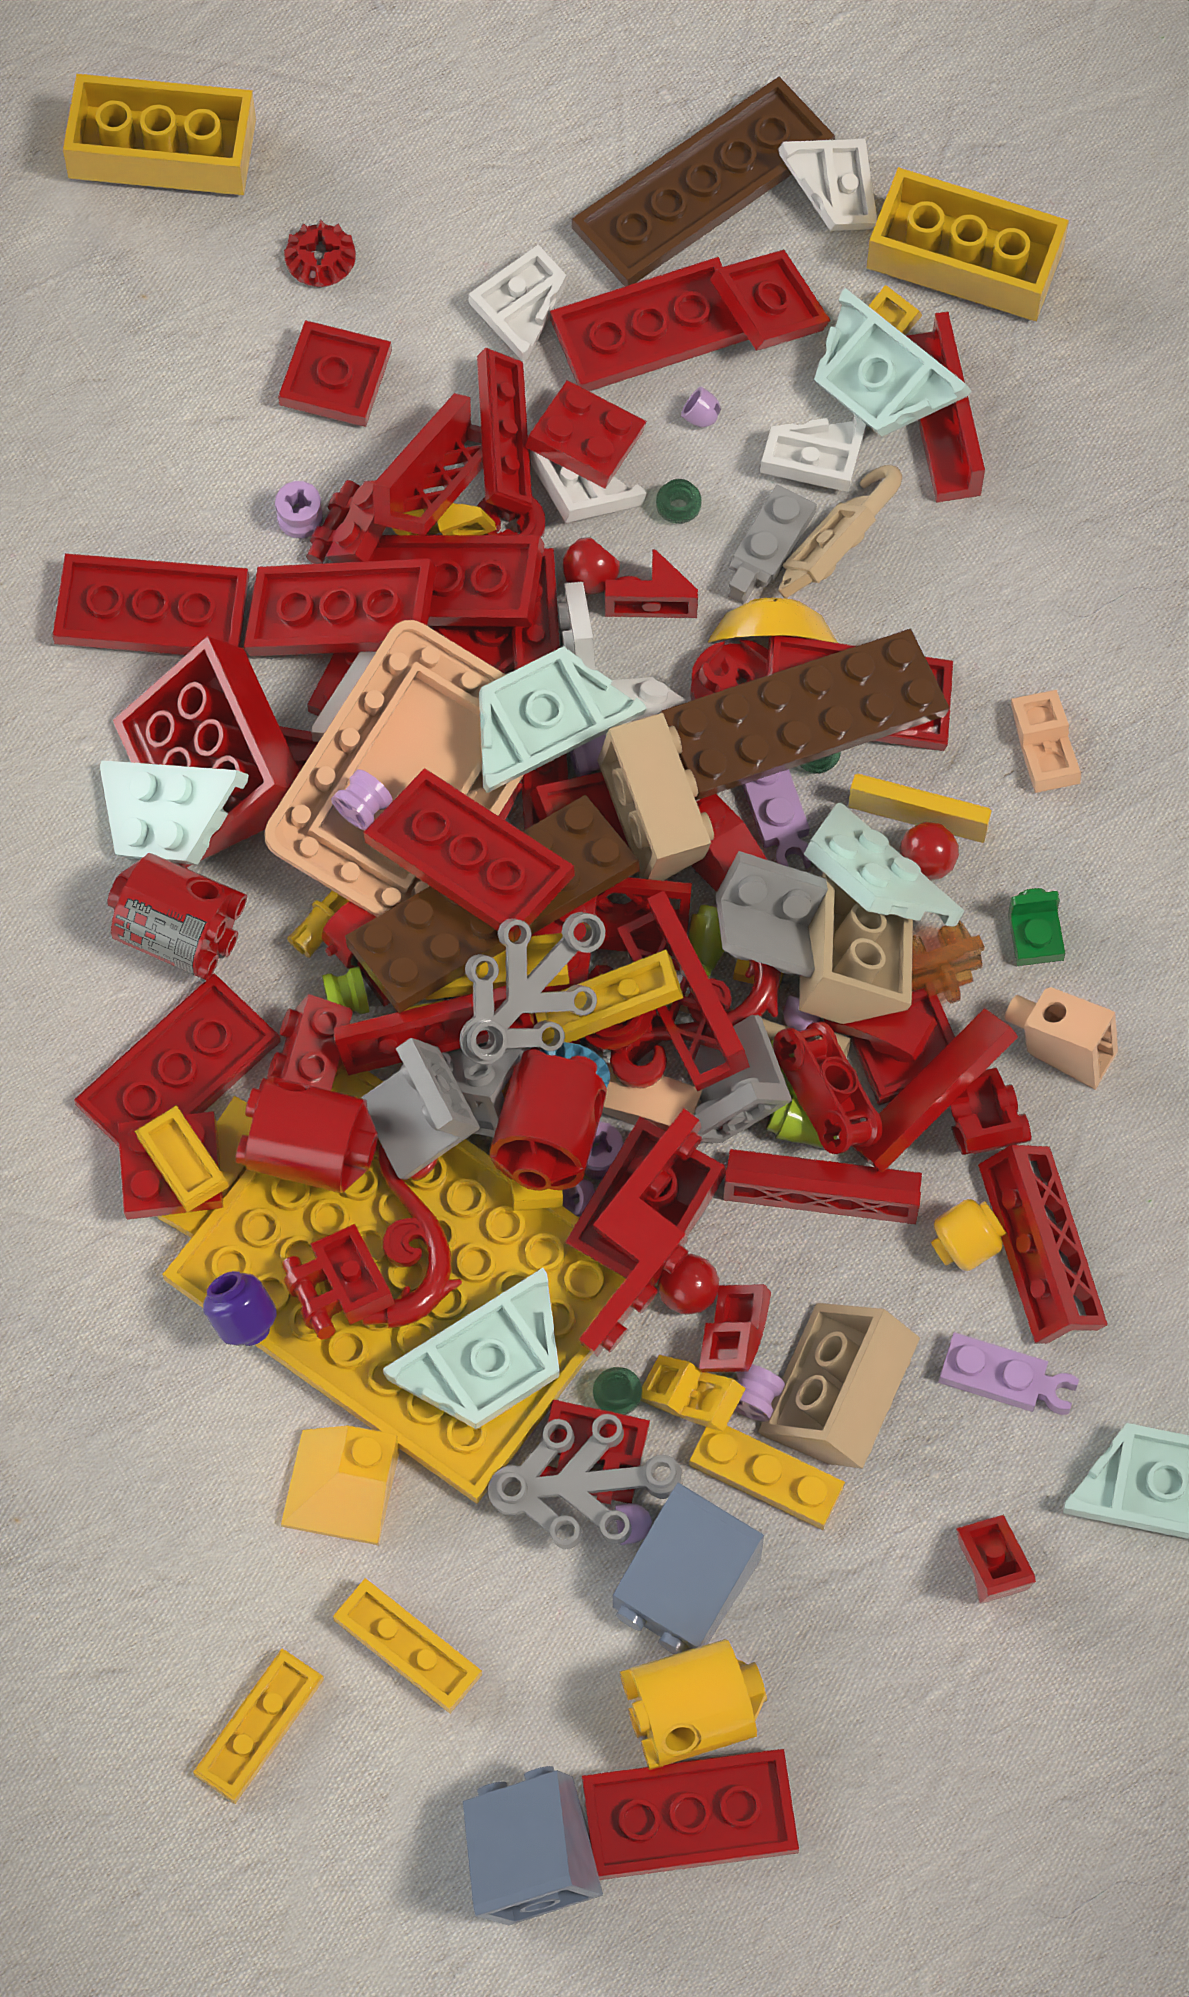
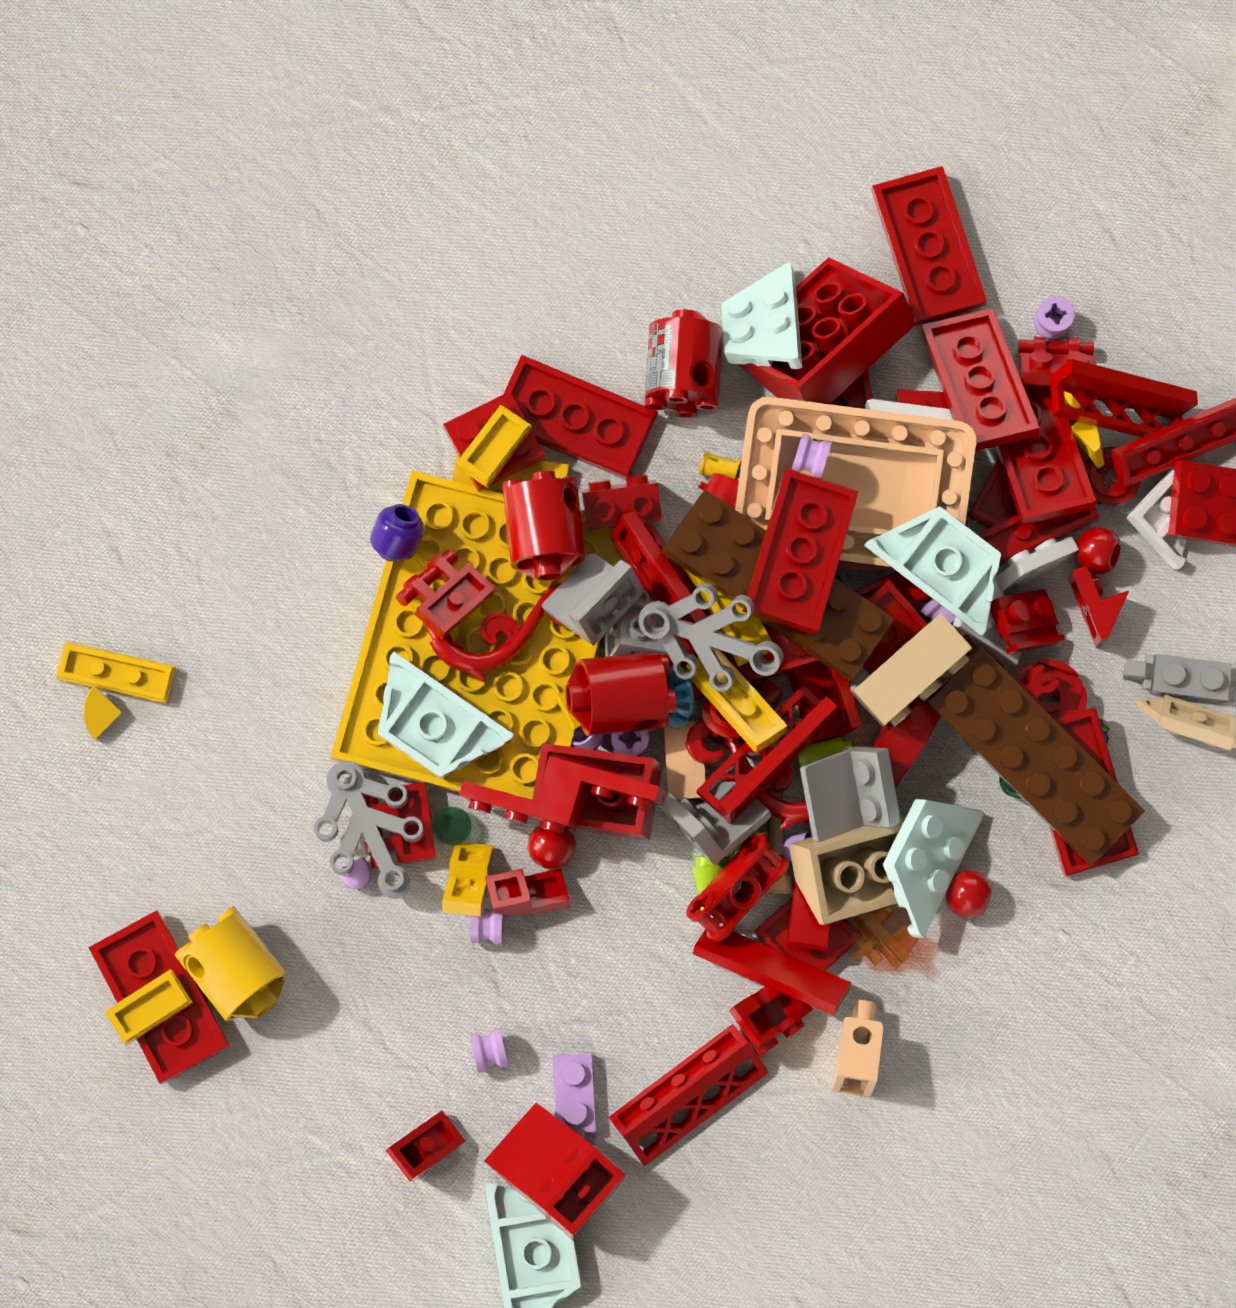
camera: 70 degrees right, 10 degrees up
red plate [278,320,392,427] -> none
yellow slope [281,1425,400,1546] -> none
lime wheel [321,967,370,1015] -> none
yellow plate [333,1578,482,1714] -> none
sand blue slope [463,1766,603,1926] -> none
sand blue slope [613,1482,764,1654] -> none
clear green plate [656,479,702,524] -> none
yellow plate [689,1425,845,1530] -> none
yellow piece [708,598,838,643] -> none
red fence [723,1149,922,1225] -> none
lavender plate [742,769,812,868] -> none
tan slope [758,1303,920,1469] -> none
yellow tile [848,773,992,843] -> none
yellow head [931,1199,1006,1271] -> none
green bracket [1008,888,1066,966] -> none
light nougat slope [1011,690,1081,793] -> none
none -> yellow tile [83,686,122,740]
none -> yellow tile [105,969,193,1046]
none -> lavender wheel [470,1028,509,1073]
none -> red slope [484,1102,626,1240]
none -> red plate [990,589,1065,655]

